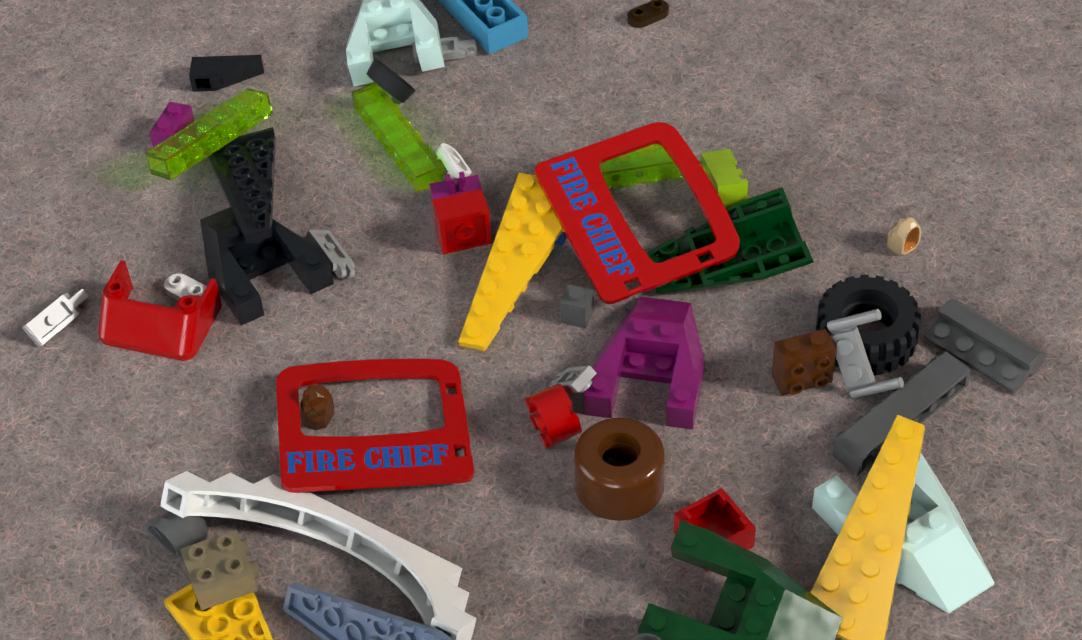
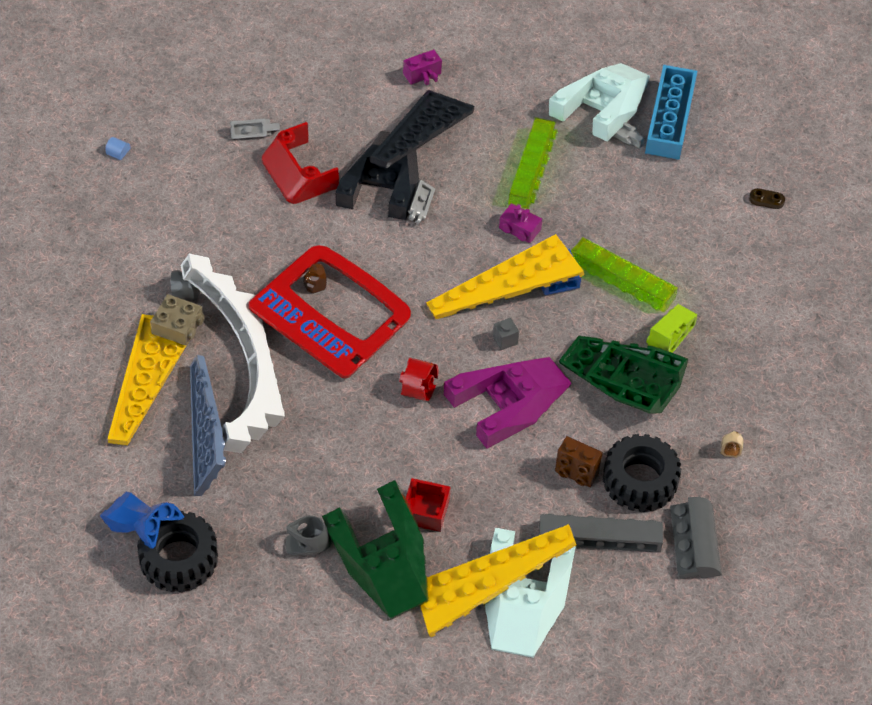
camera: 40 degrees right, 5 degrees up
clear neon green brick [145,88,273,181] -> none
white plate [164,274,207,301] -> none
black slope [189,55,264,92] -> none
black tyre [366,59,415,103] -> none
red container [432,189,492,255] -> none
white plate [436,143,472,179] -> none
red door [535,122,740,304] -> none
light grey hinge [549,365,597,394] -> none
reddish brown piece [574,418,665,521] -> none
light grey plate [827,309,904,399] -> none

